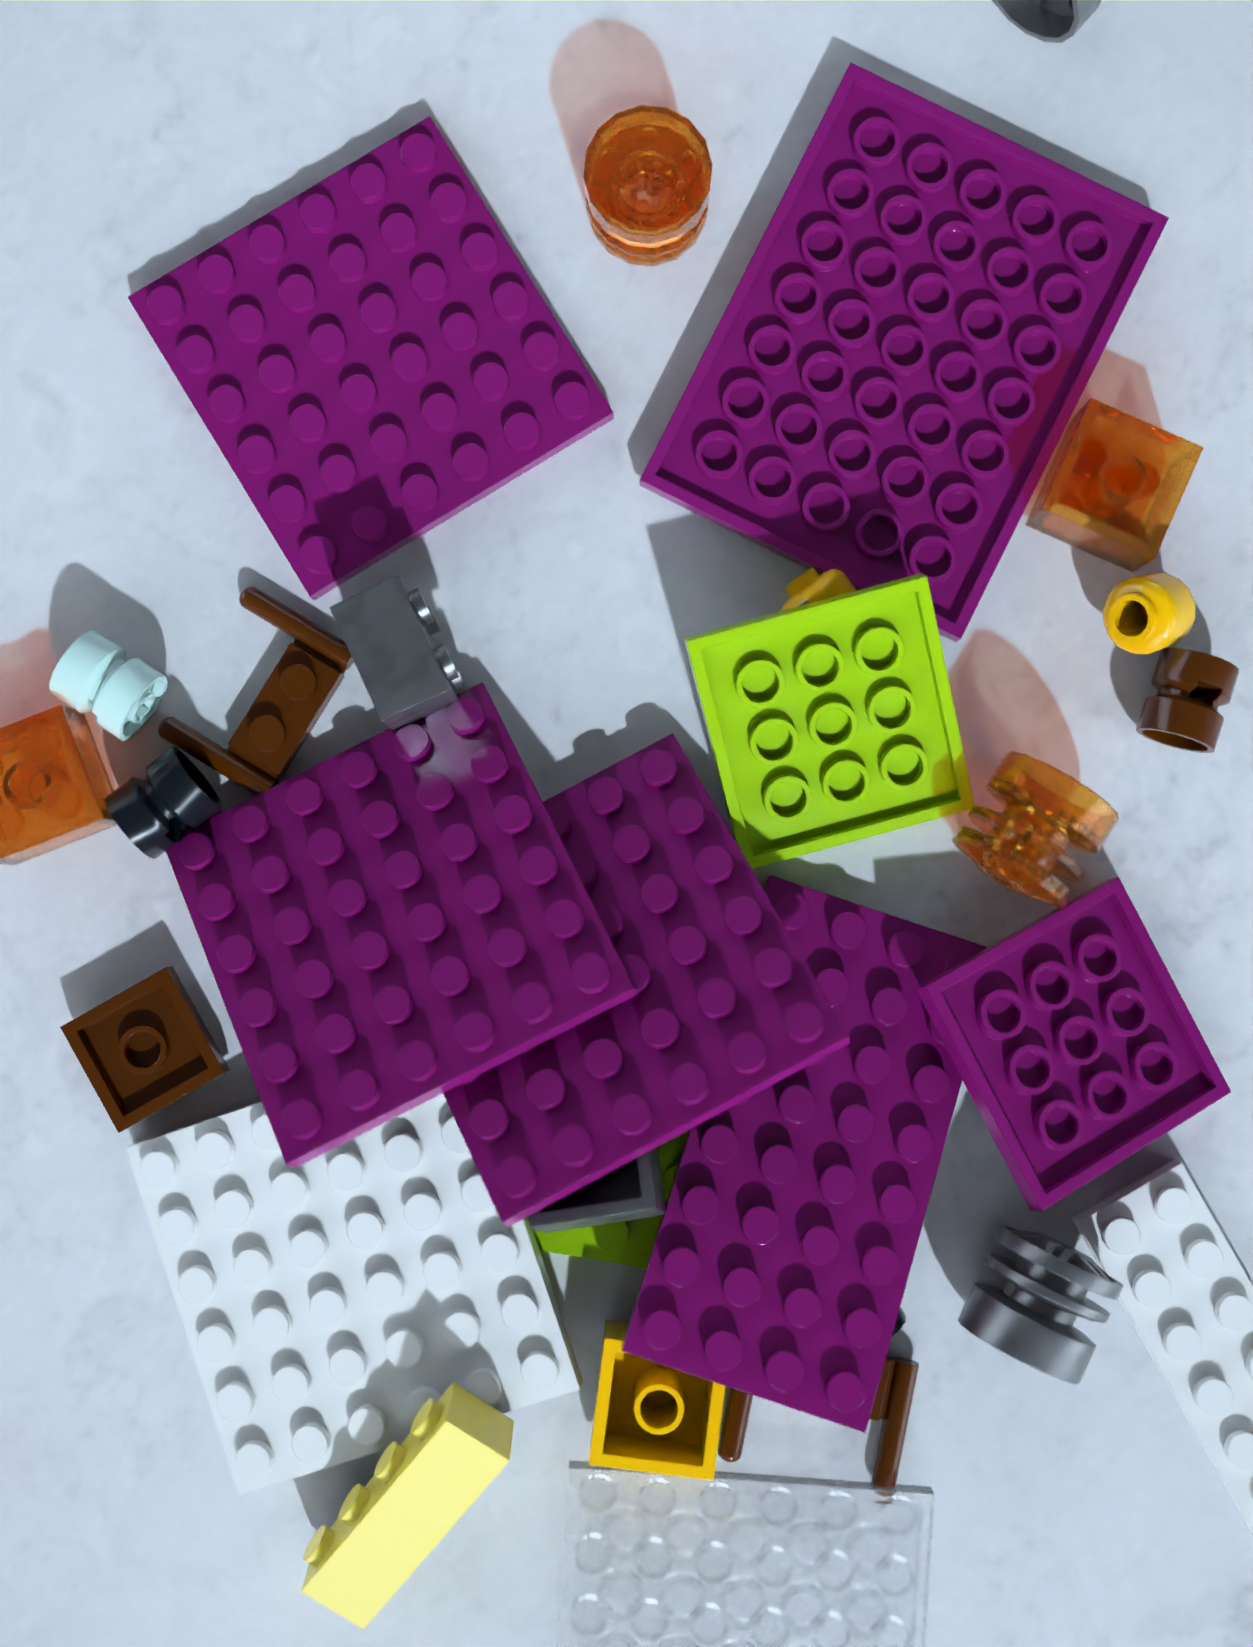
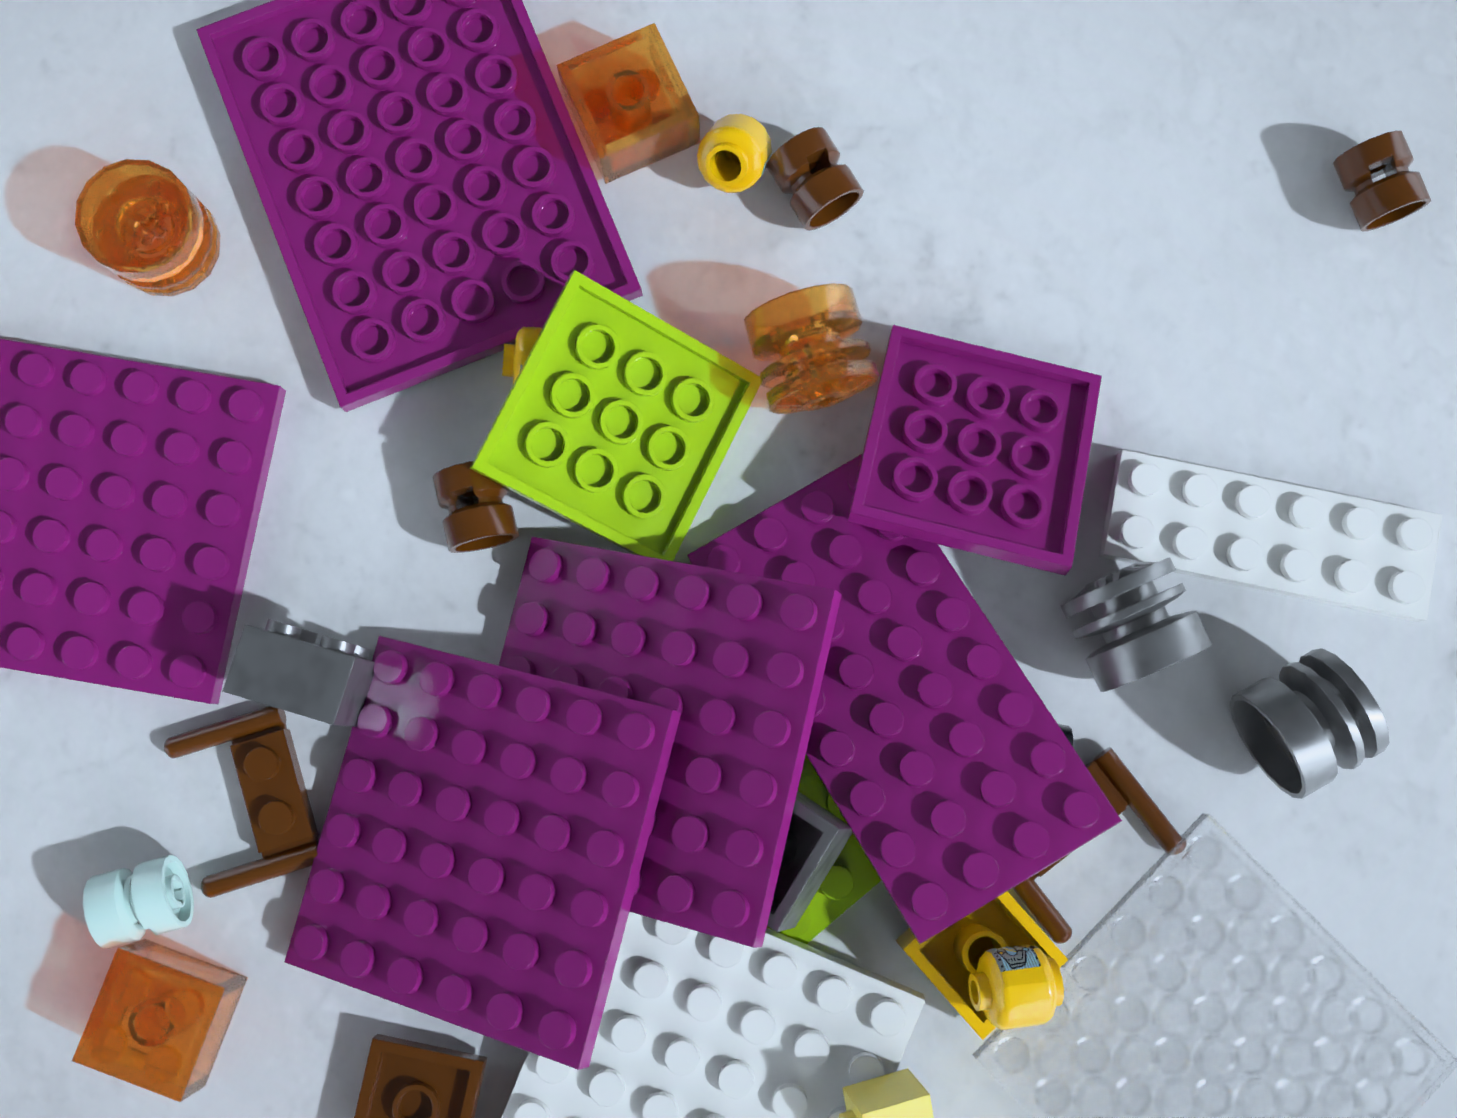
camera: 50 degrees left, 5 degrees down
black wheel [104,746,223,859] -> none
none -> reddish brown wheel [432,461,519,553]
none -> yellow head [968,944,1064,1030]
none -> flat silver wheel [1229,648,1390,799]

